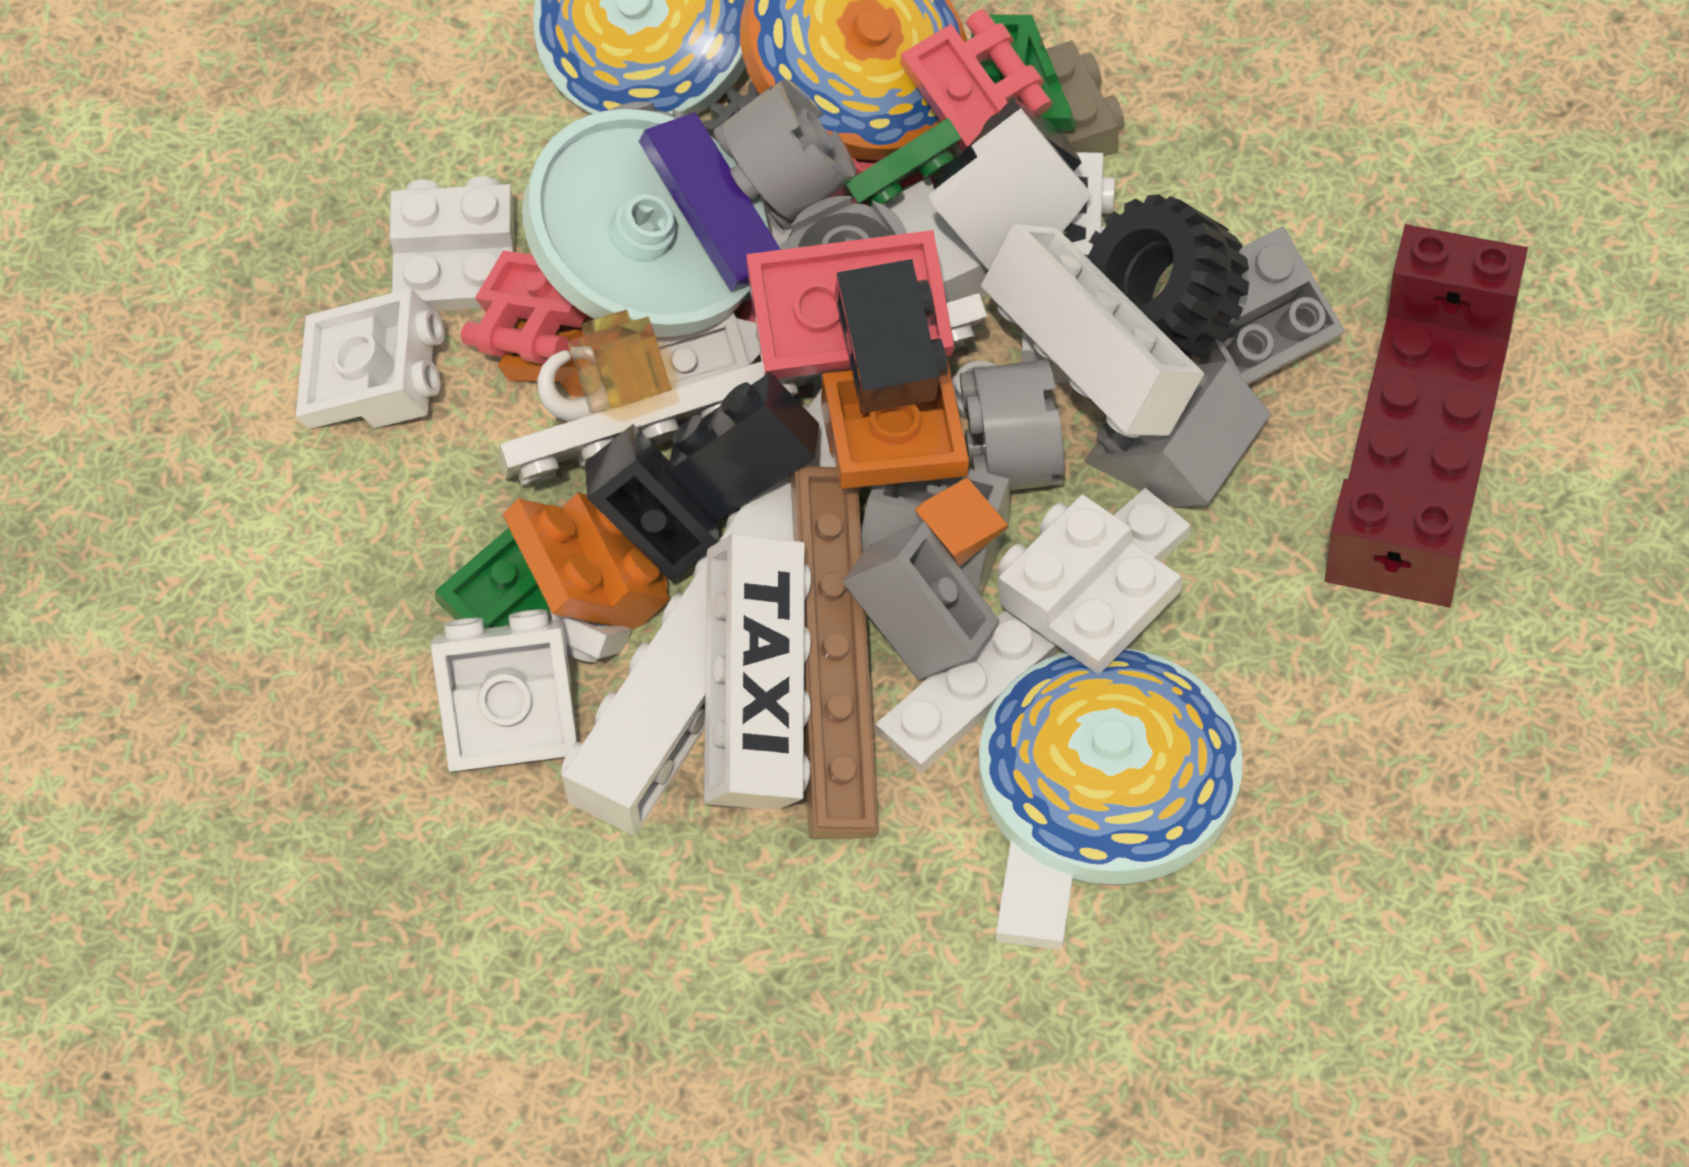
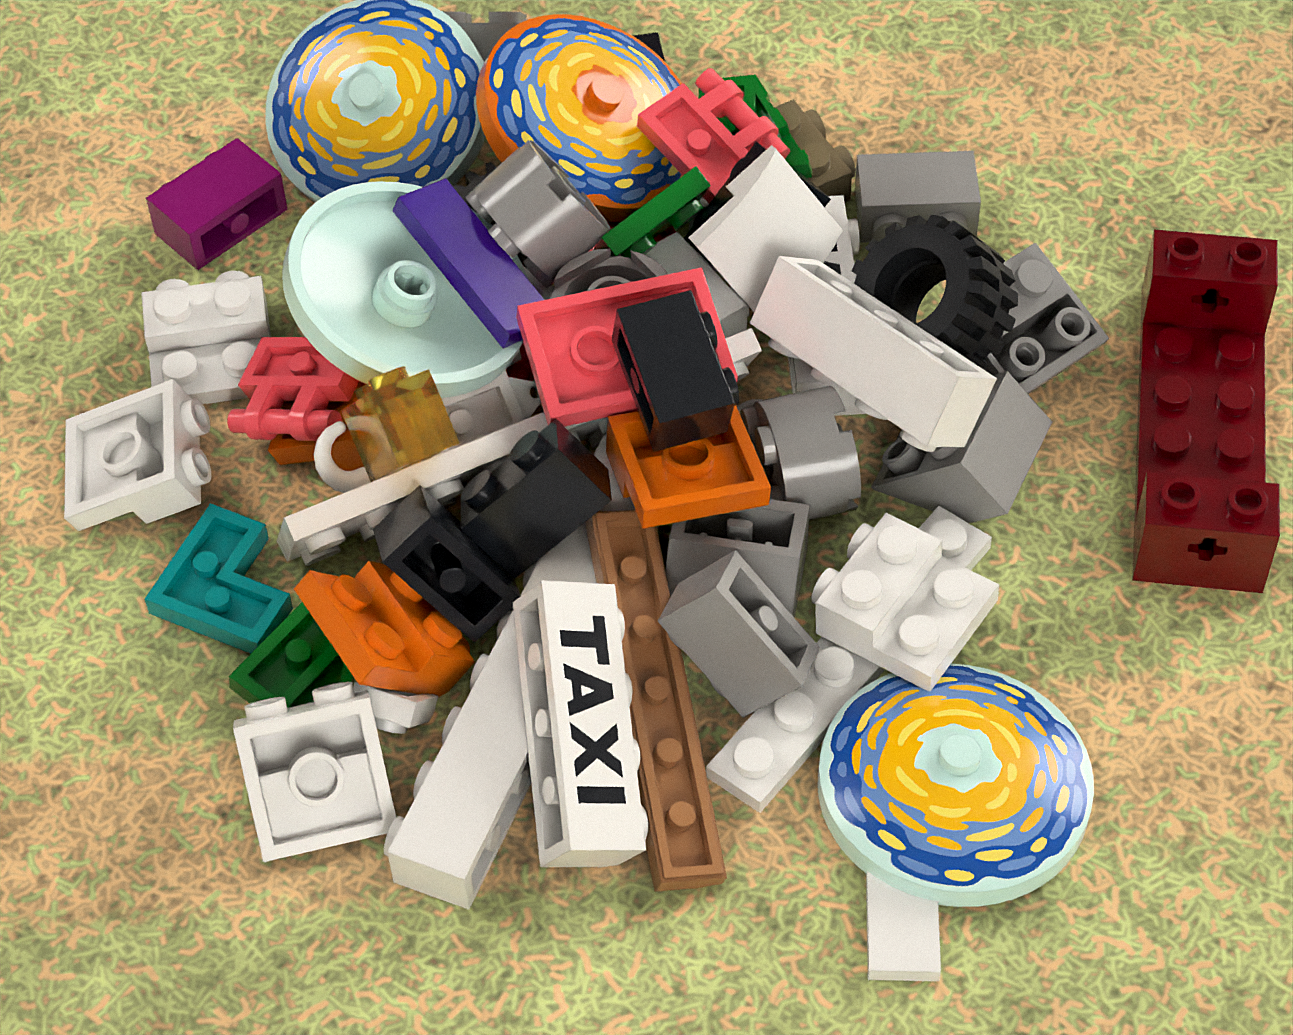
camera: 10 degrees left, 5 degrees down
orange slope [914,478,1008,567] -> none
none -> teal plate [144,503,293,654]
none -> magenta brick [146,138,288,270]
none -> light grey brick [855,151,981,243]

